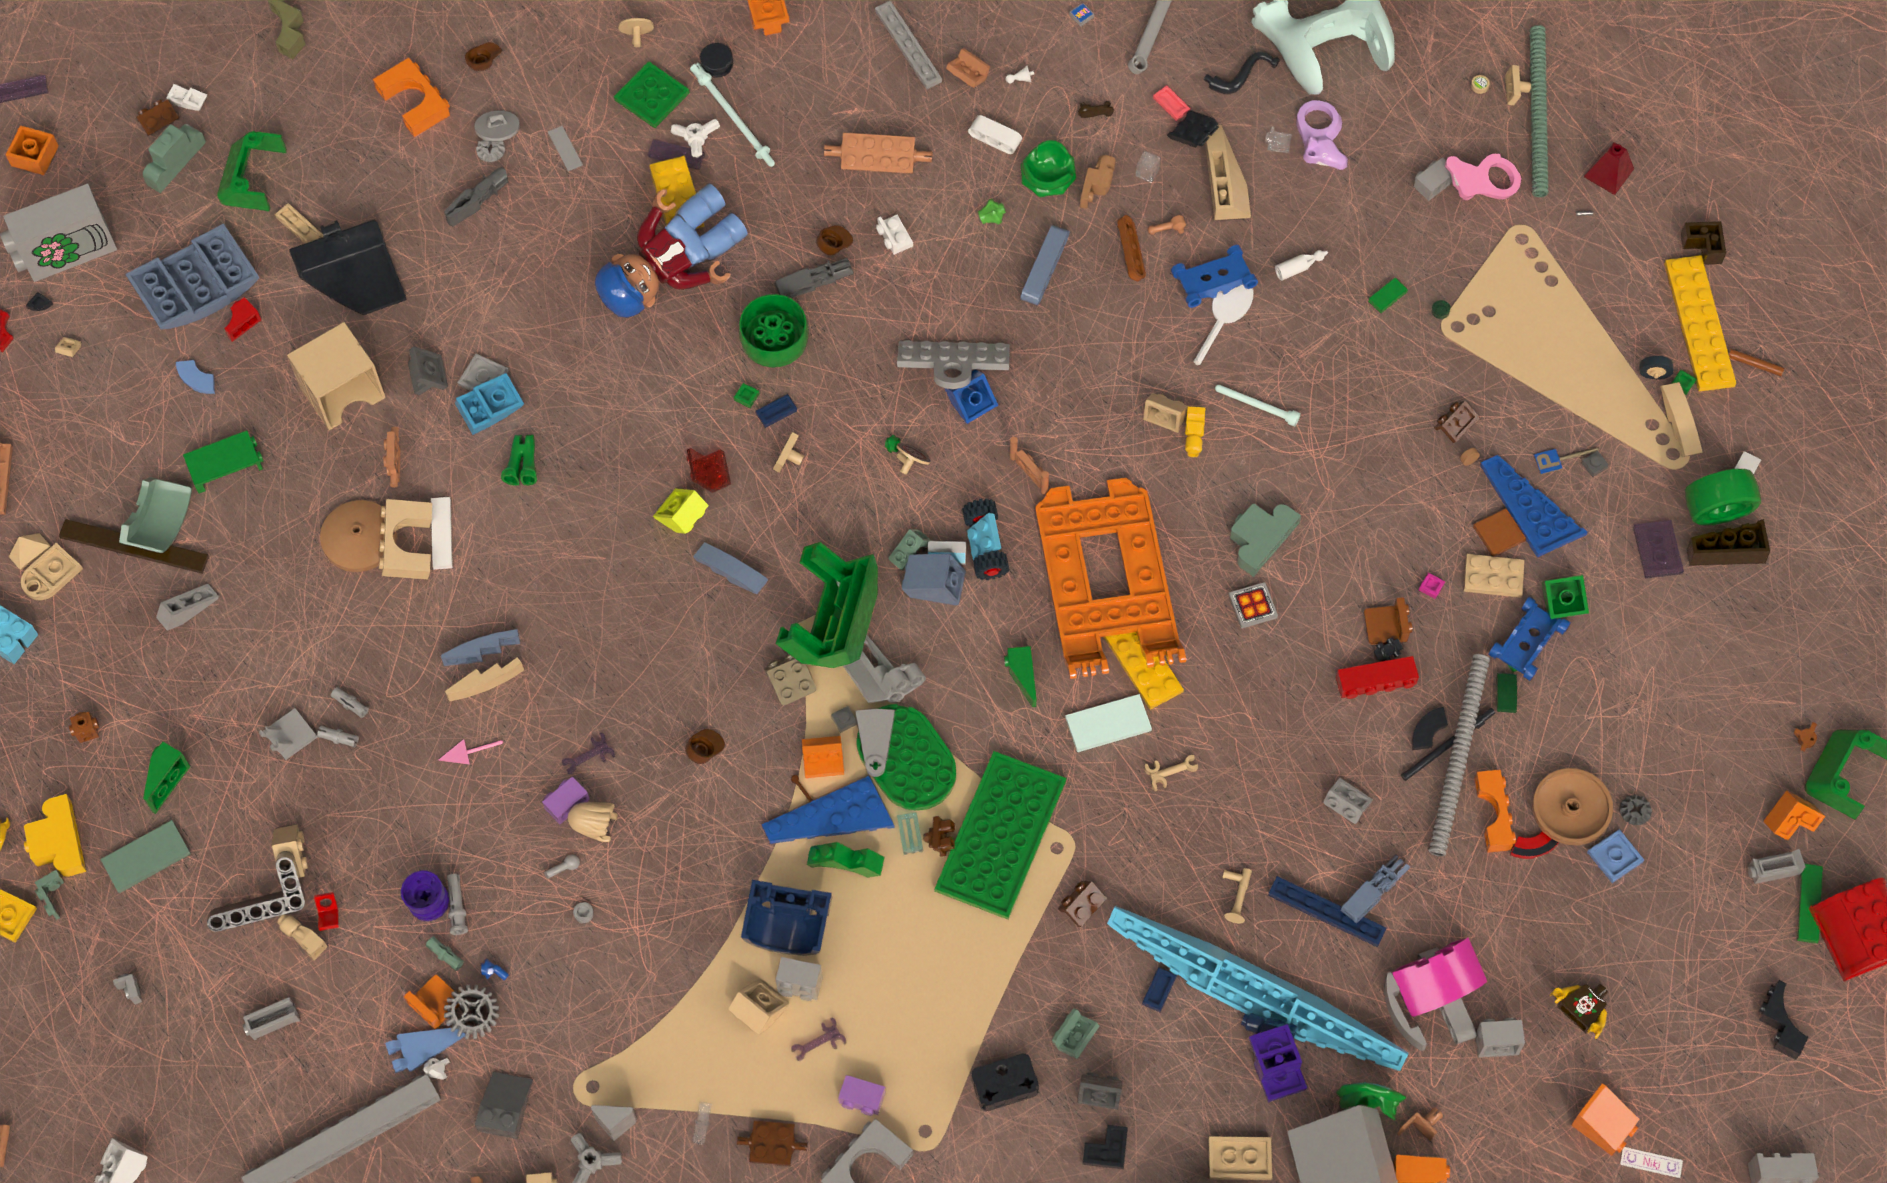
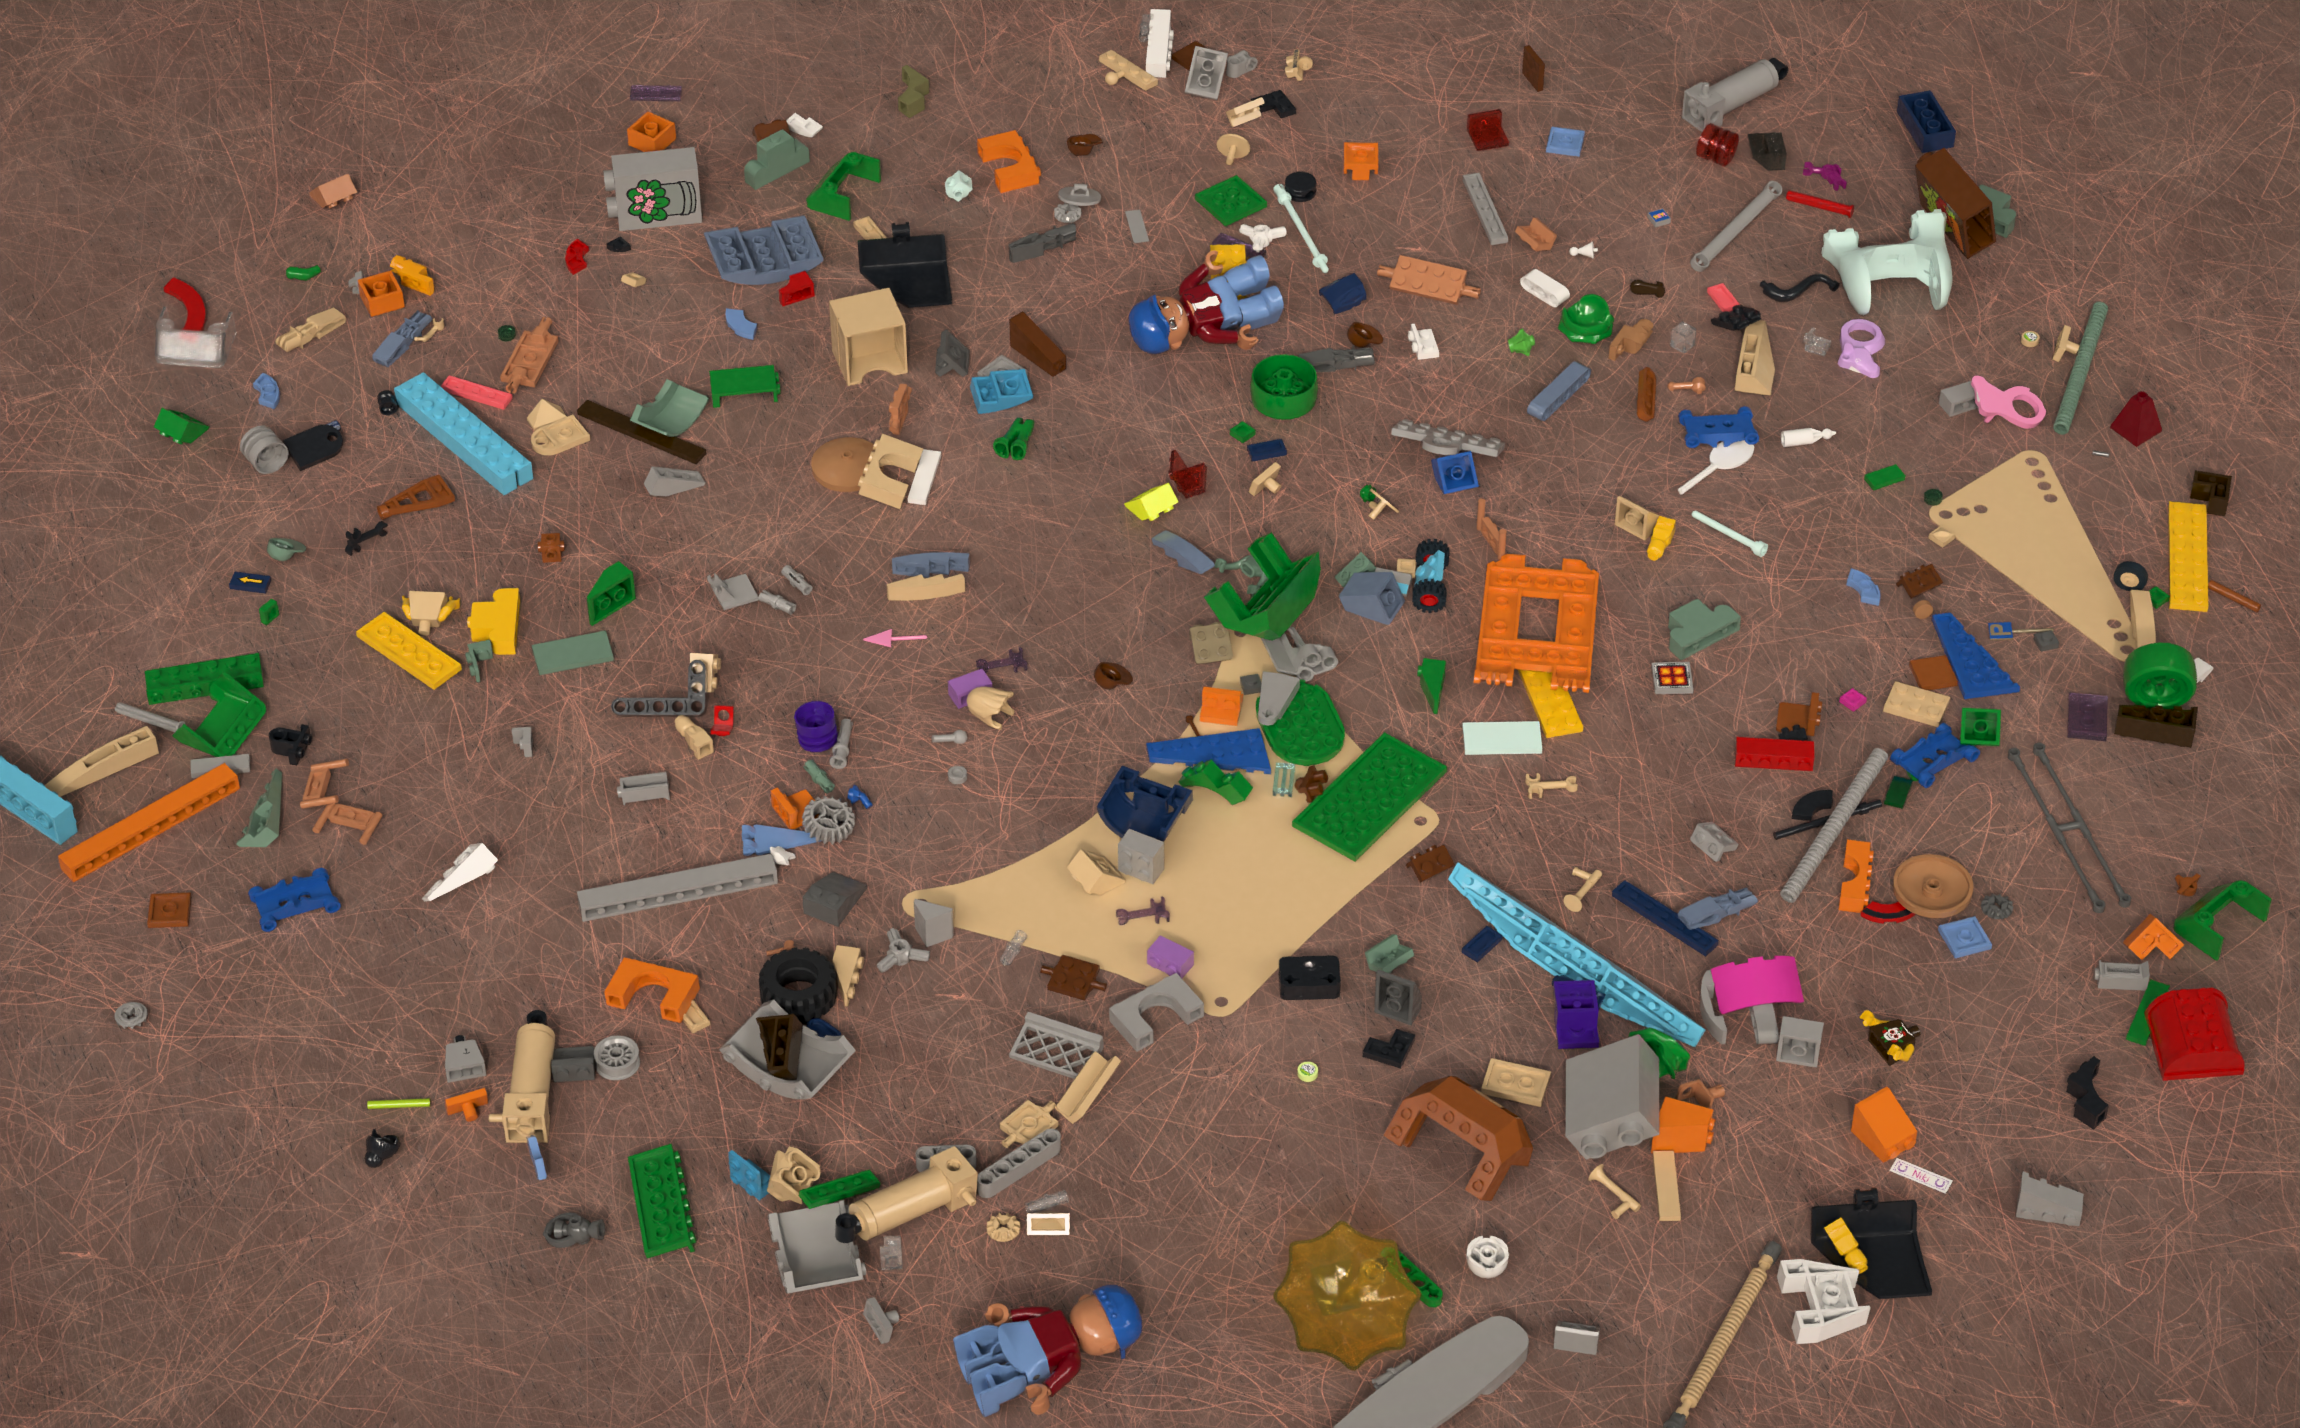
camera: 15 degrees right, 20 degrees down
none -> light aqua brick [945,170,973,202]
none -> reddish brown slope [1009,311,1066,377]
none -> sand green piece [1215,555,1268,597]
none -> dark blue slope [1319,273,1366,314]
none -> tan plate [1397,559,1416,578]
none -> medium blue tile [1846,568,1880,606]
none -> tan tile [1929,525,1955,548]
none -> dark grey bar [2008,742,2131,913]

